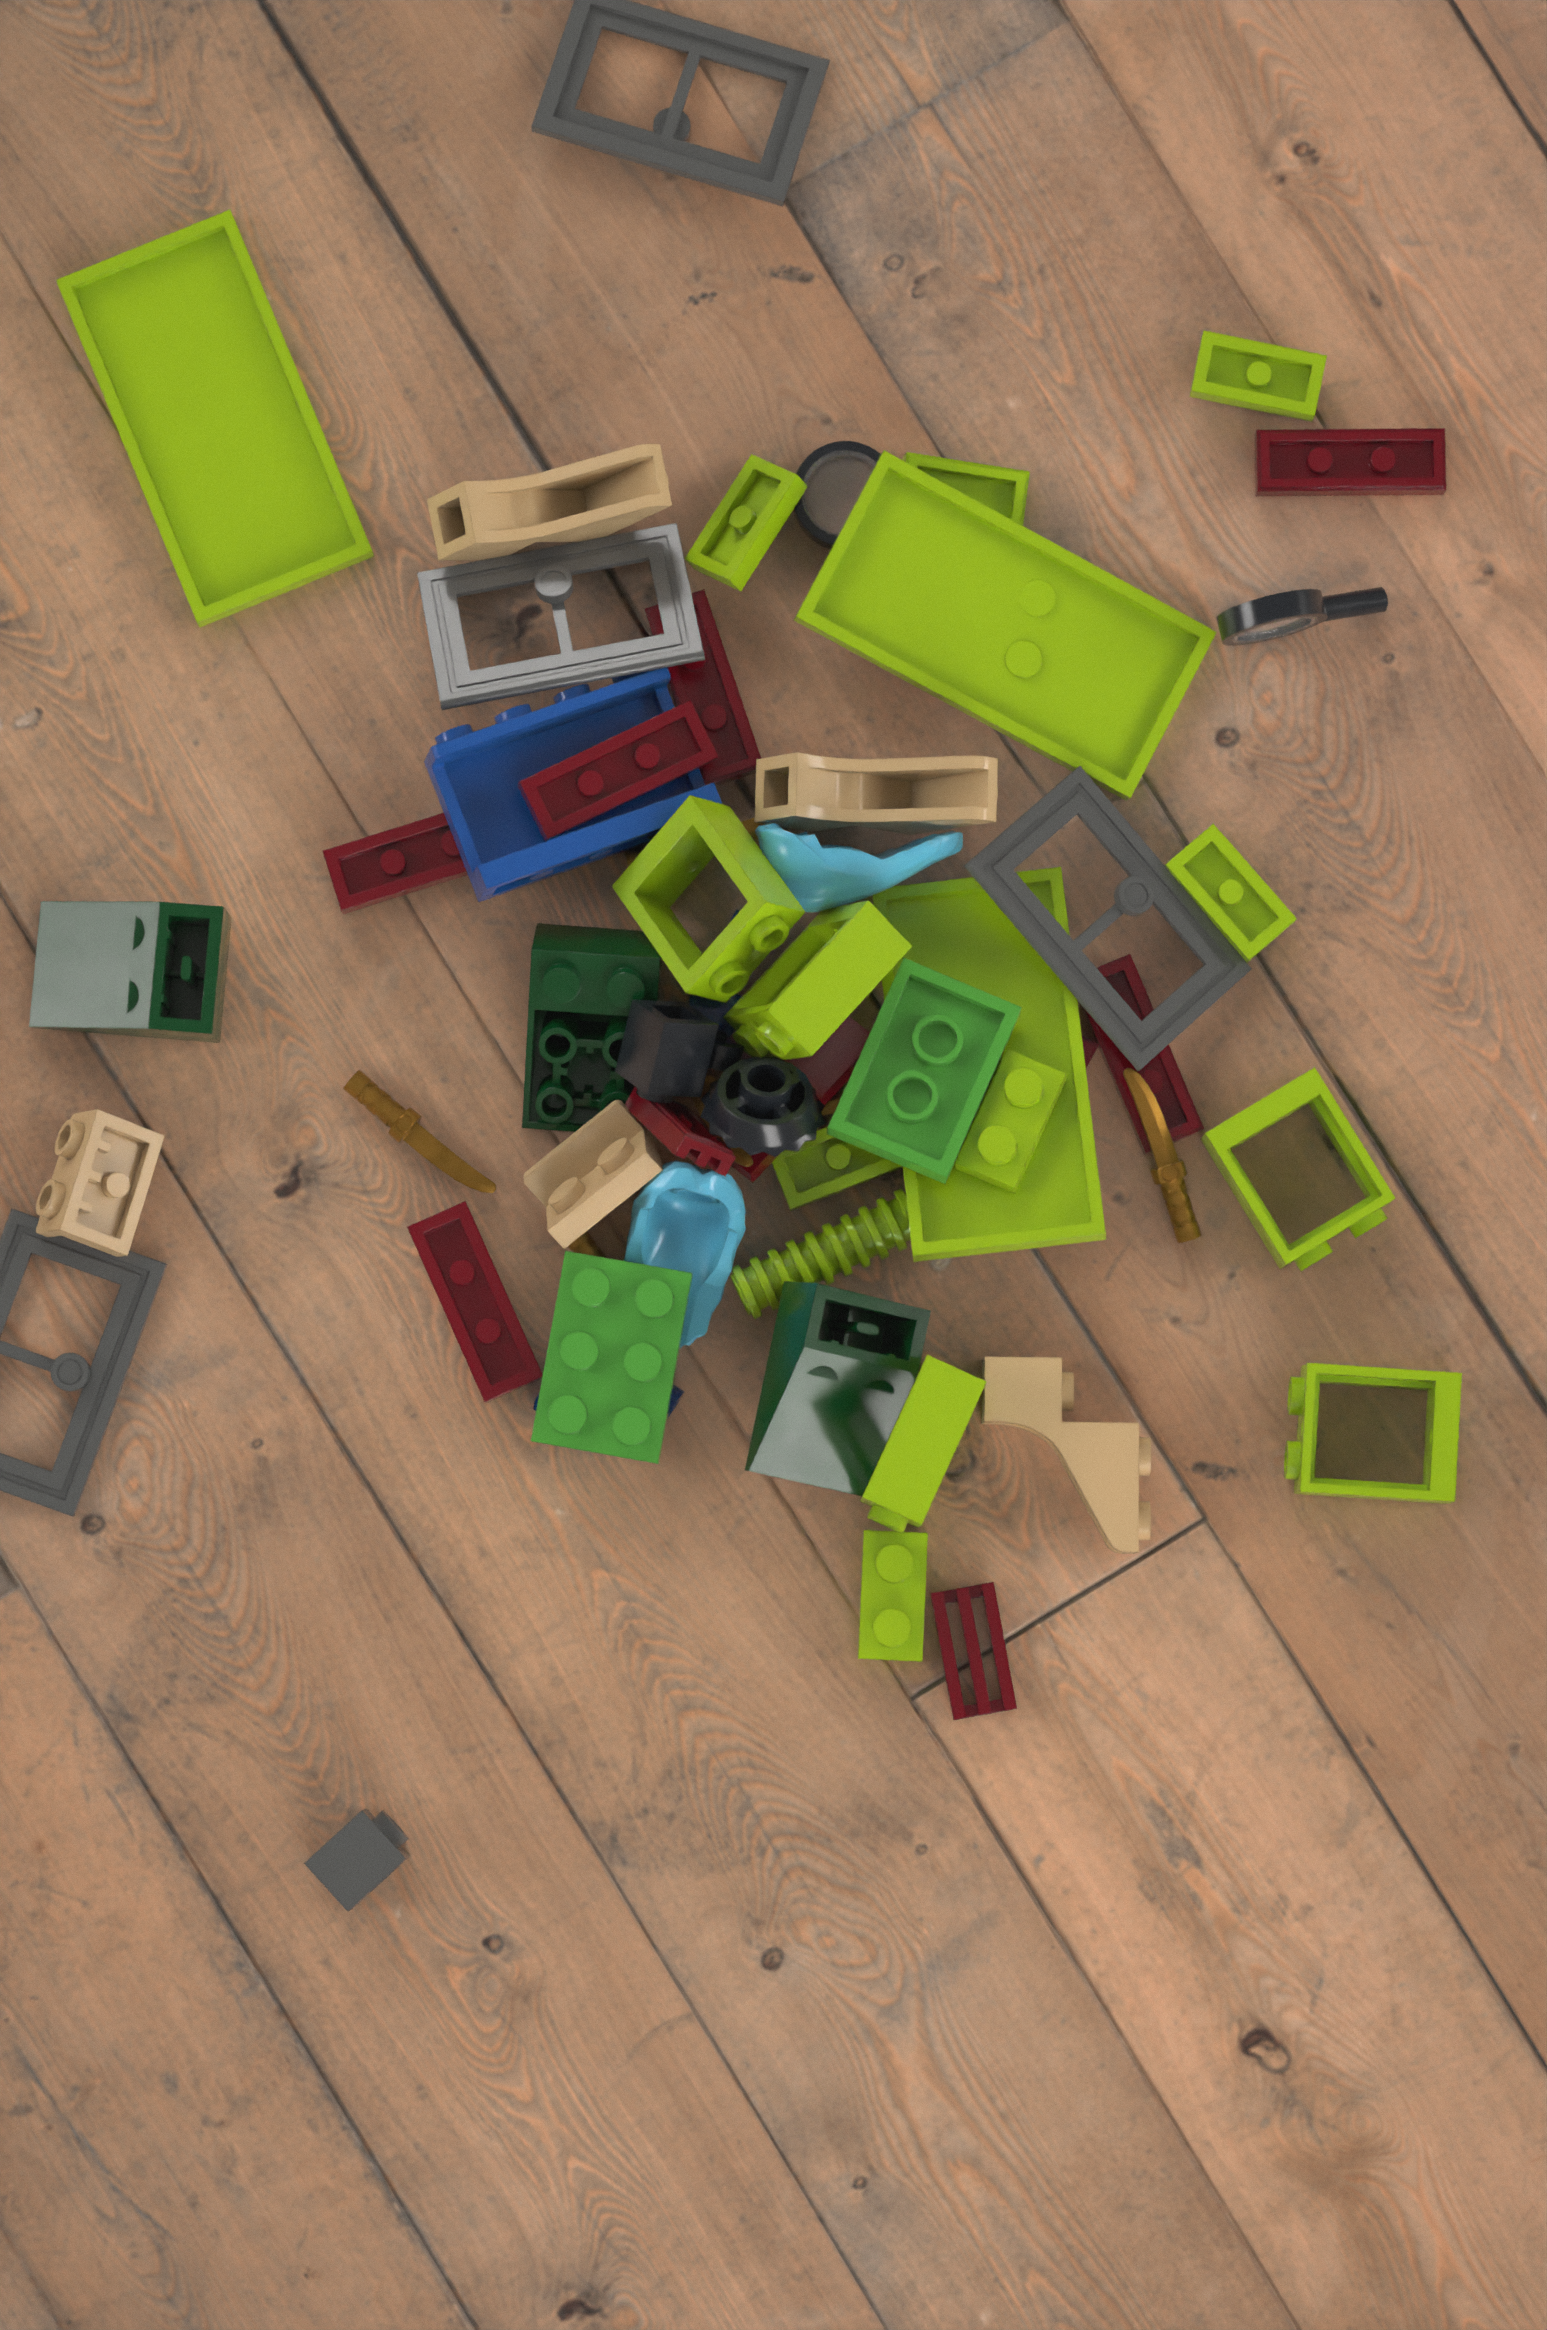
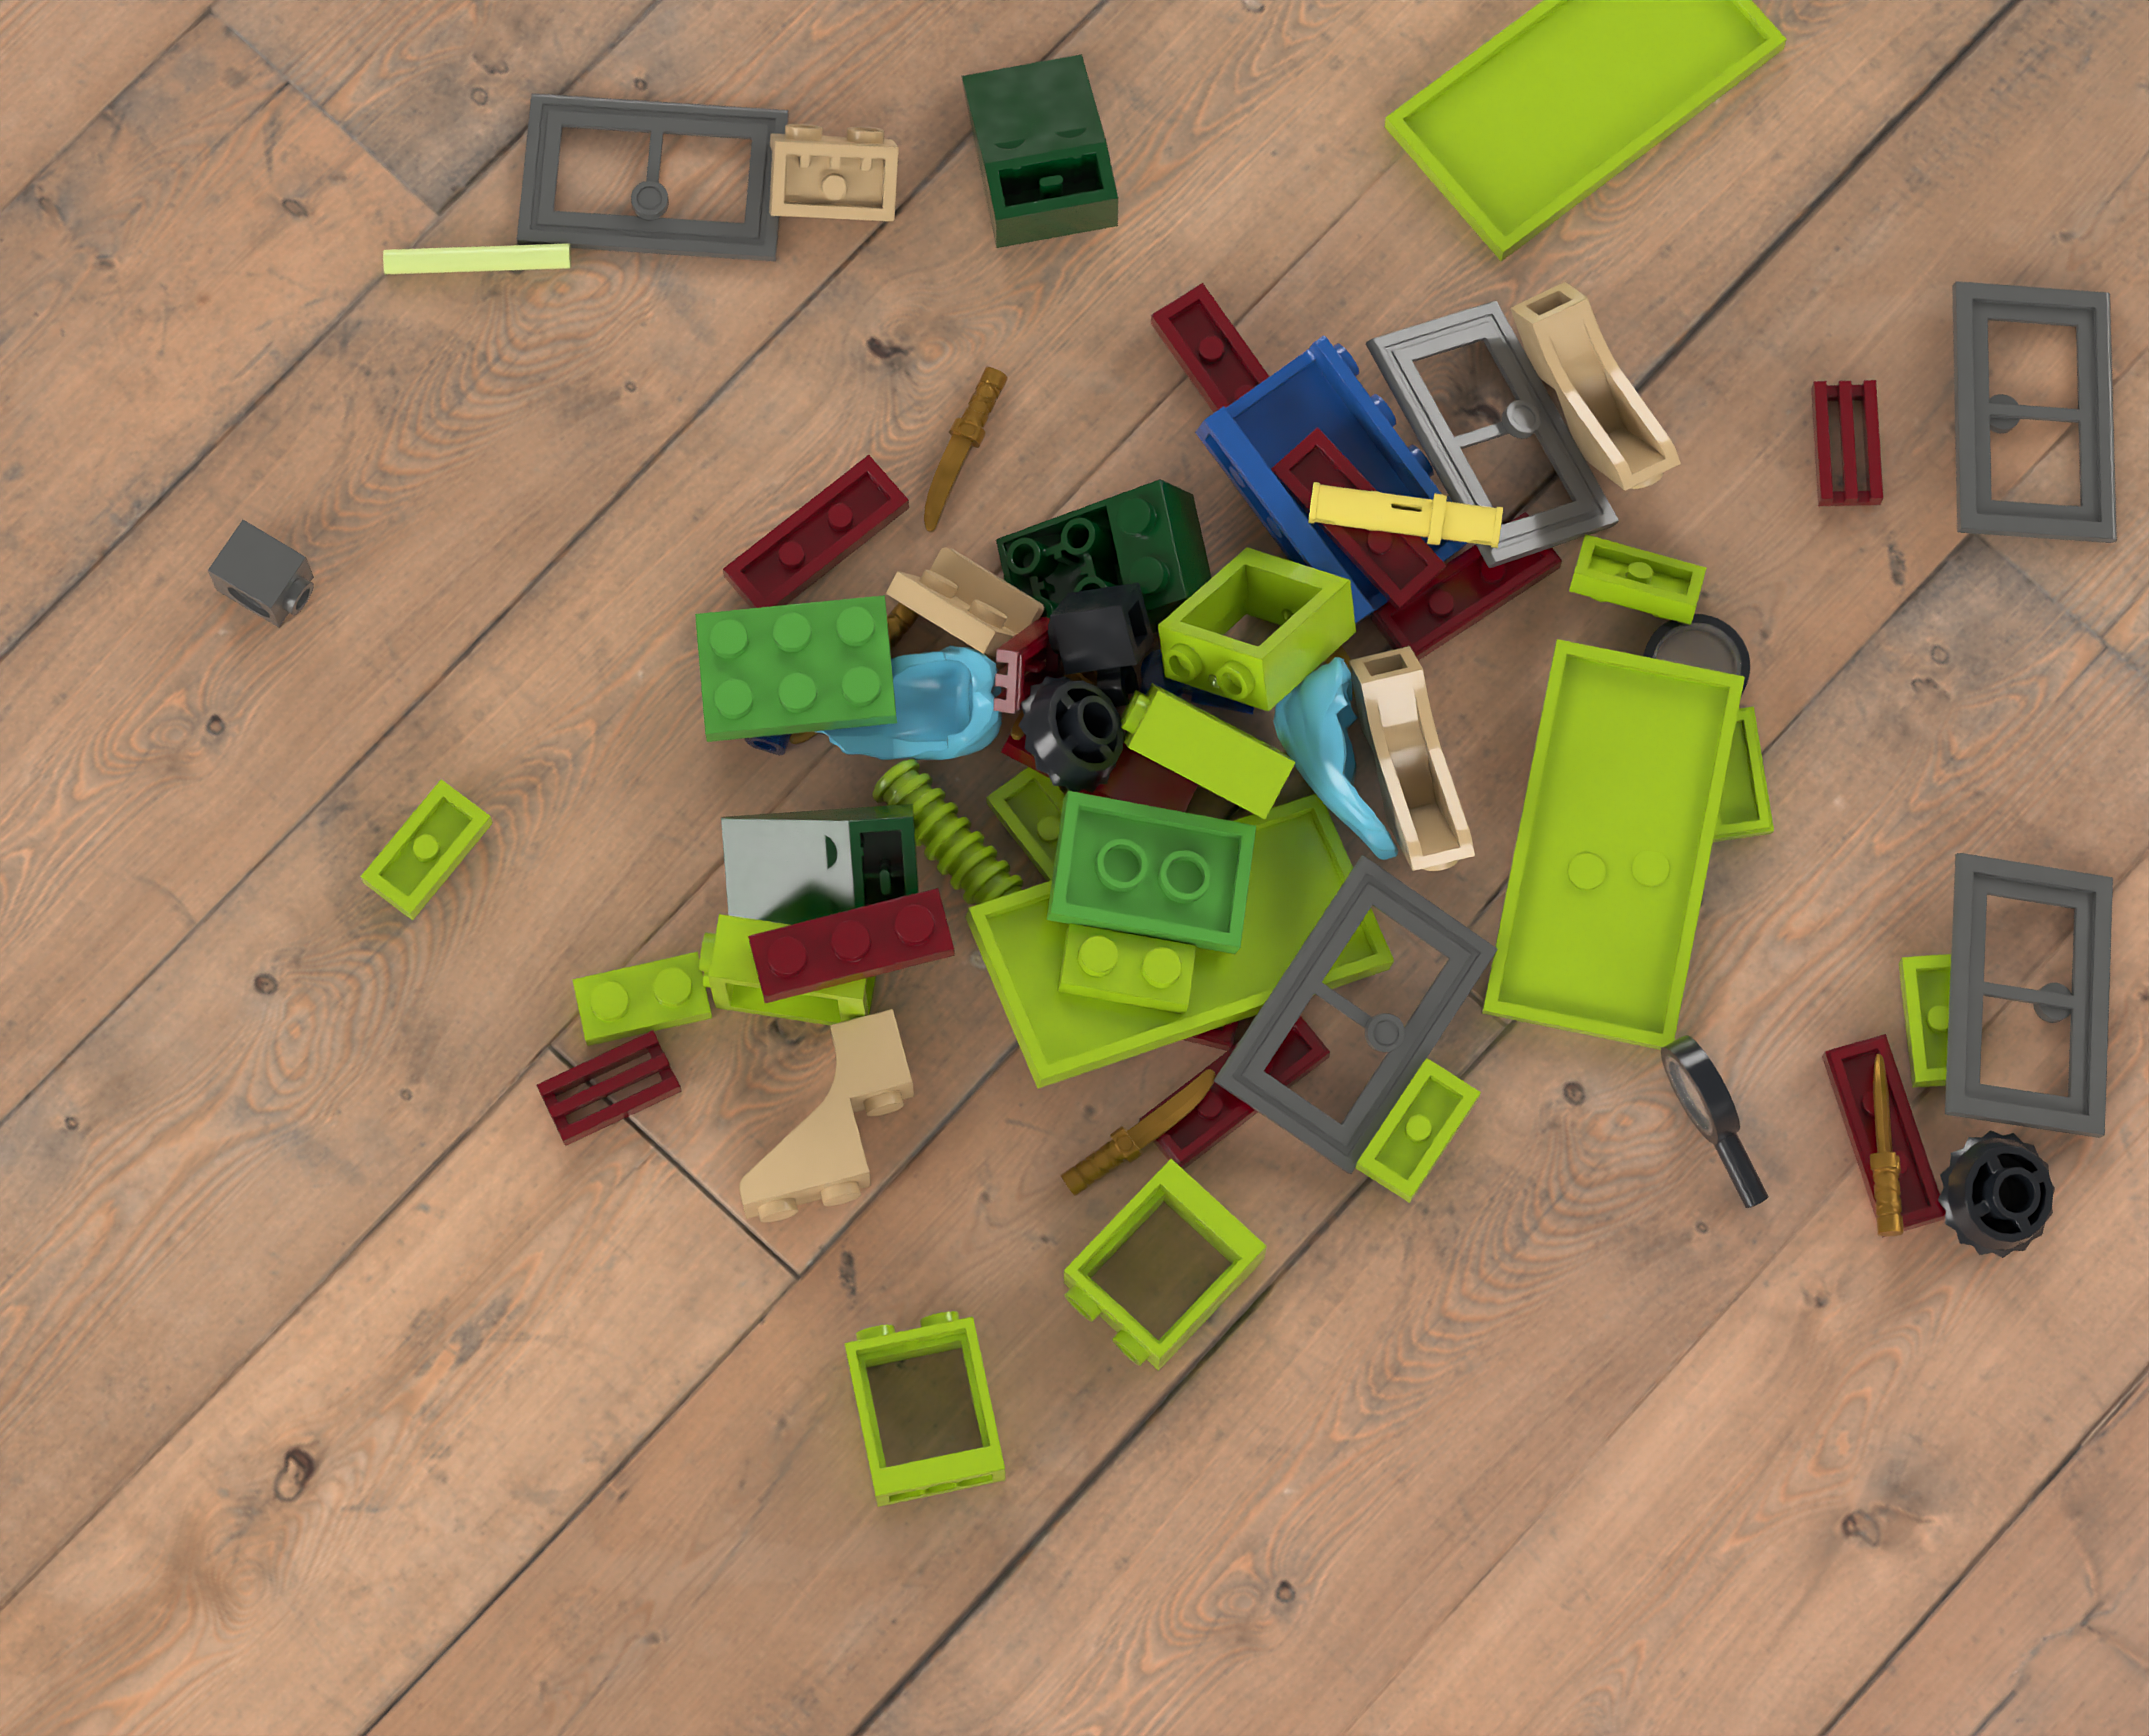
camera: 75 degrees right, 10 degrees down
none -> lime plate [360,779,493,921]
none -> yellowish green bar [383,243,571,274]
none -> dark red plate [748,888,955,1004]
none -> light yellow pin [1308,482,1503,548]
none -> dark red tile [1811,380,1883,506]
none -> pearl gold piece [1870,1054,1904,1237]
none -> black piece [1938,1130,2055,1258]
none -> dark grey door [1945,853,2113,1138]

